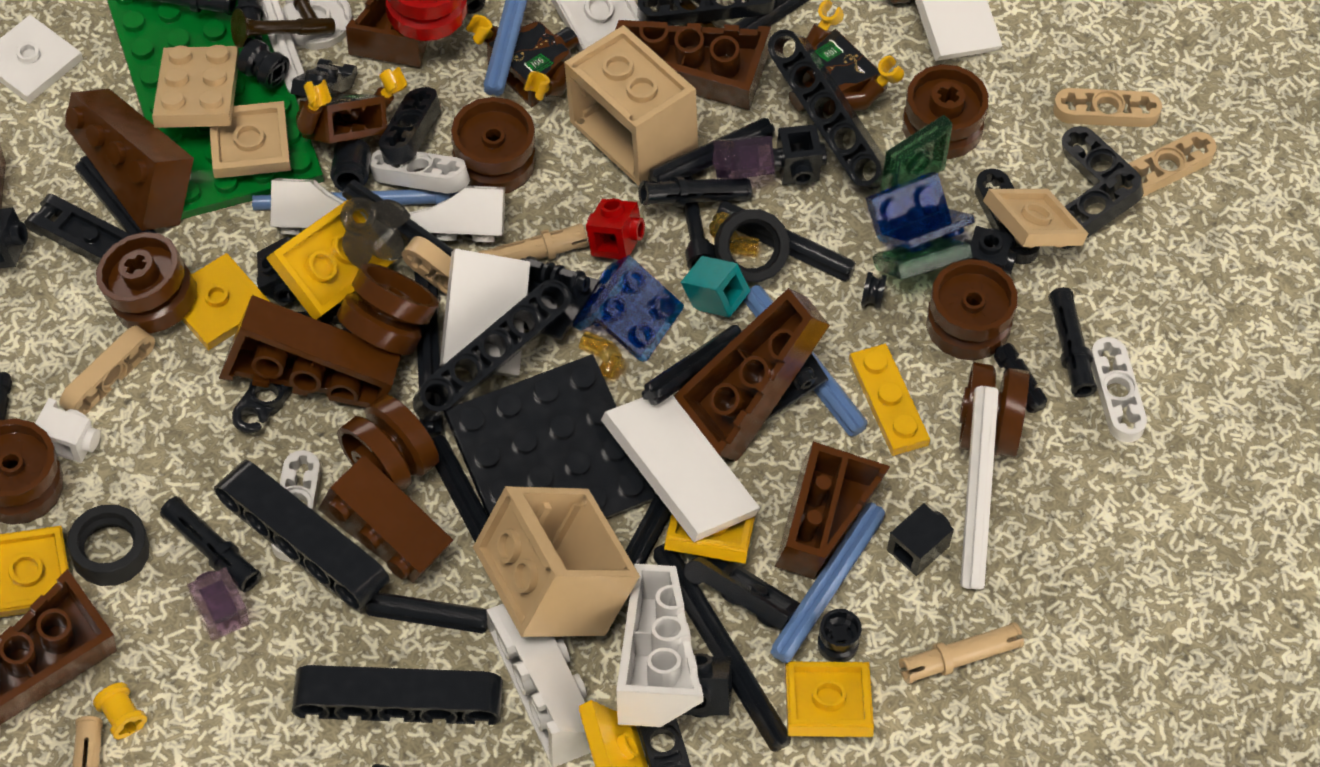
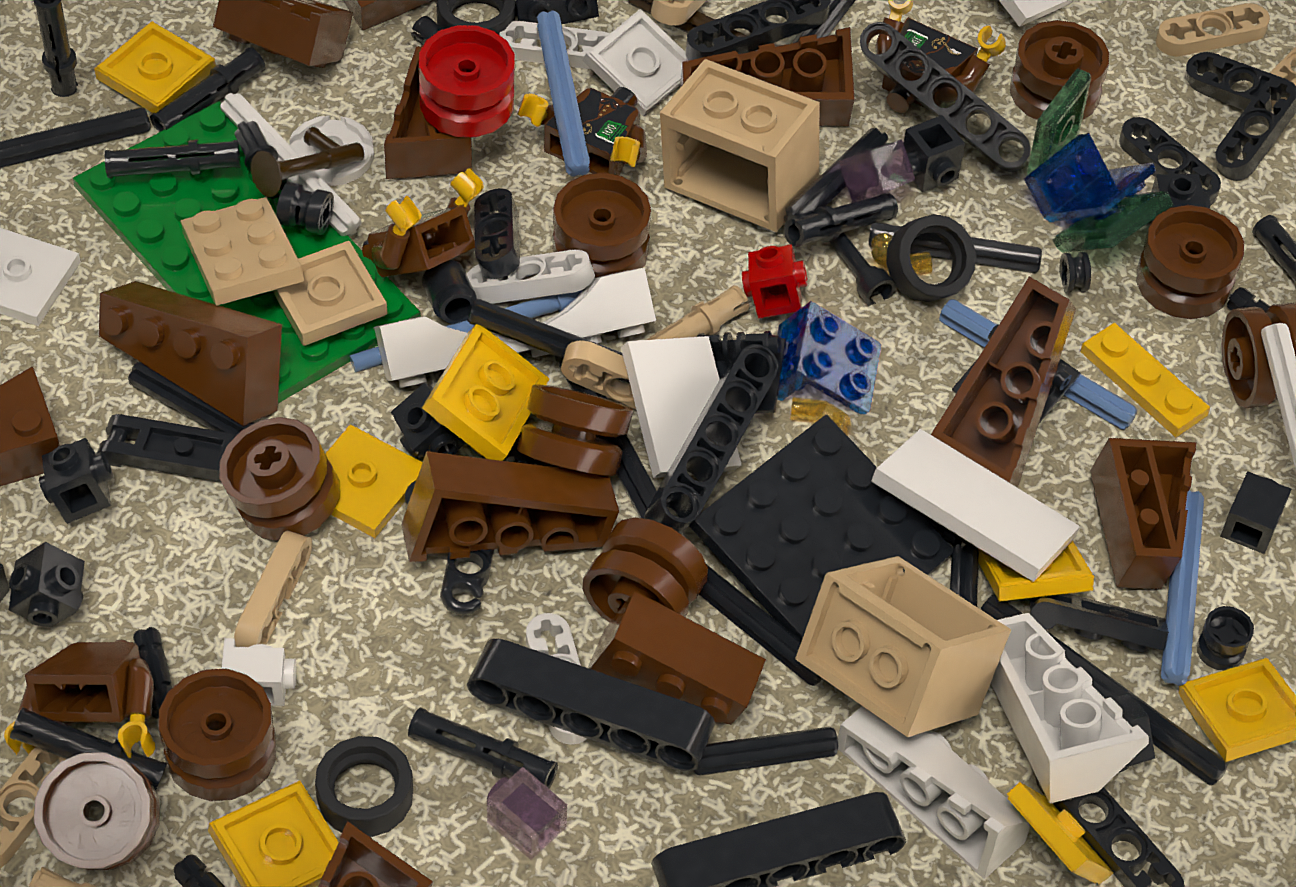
camera: 20 degrees left, 5 degrees down
black plate [291,58,357,98] -> none
clear smoke plate [340,197,411,269] -> none
black axle [642,325,743,405] -> none
teal brick [681,256,751,318] -> none
tan plate [983,189,1089,248] -> none

